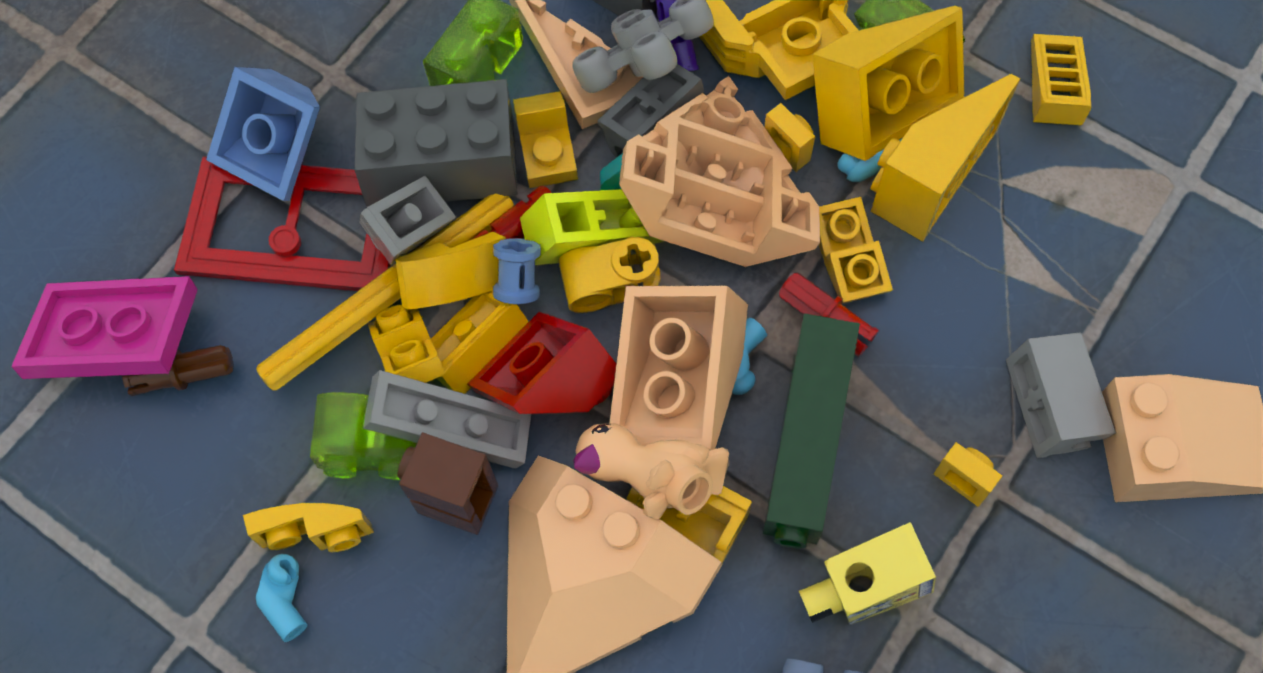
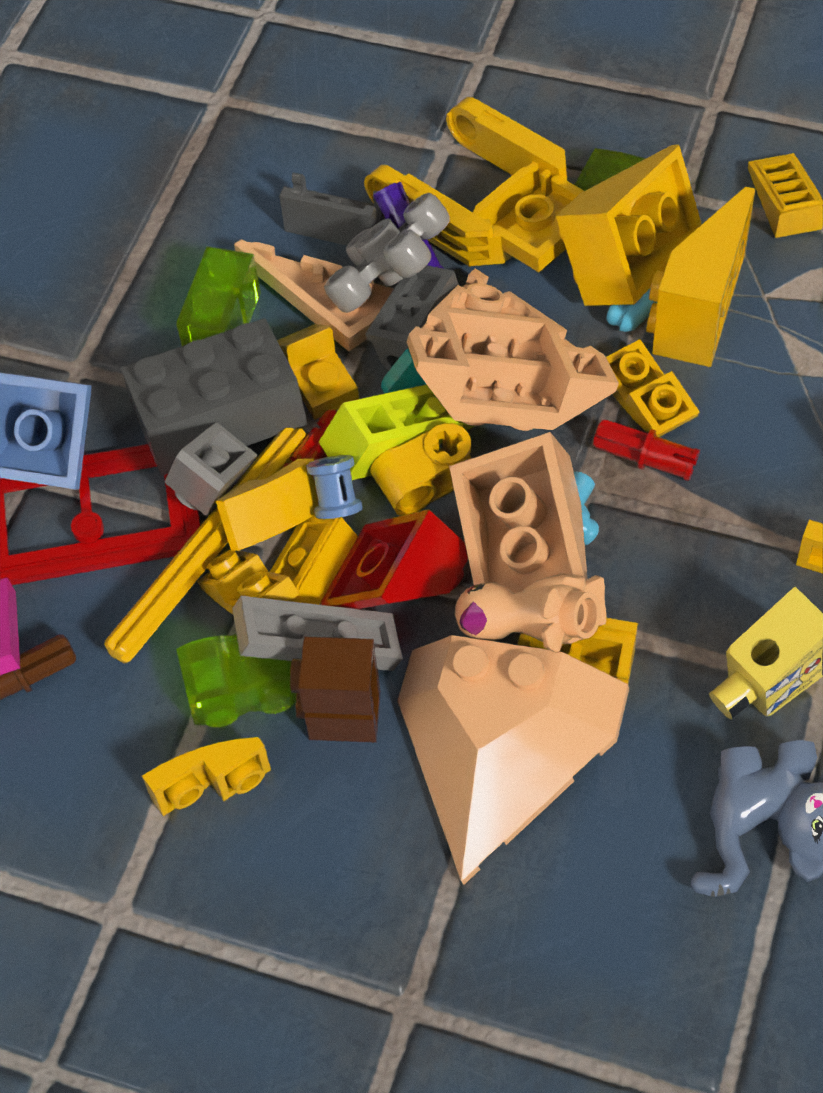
camera: 15 degrees left, 10 degrees down
medium azure arm [256,554,308,642] -> none
dark green slope [763,313,860,549] -> none
yellow plate [764,103,815,172] -> none

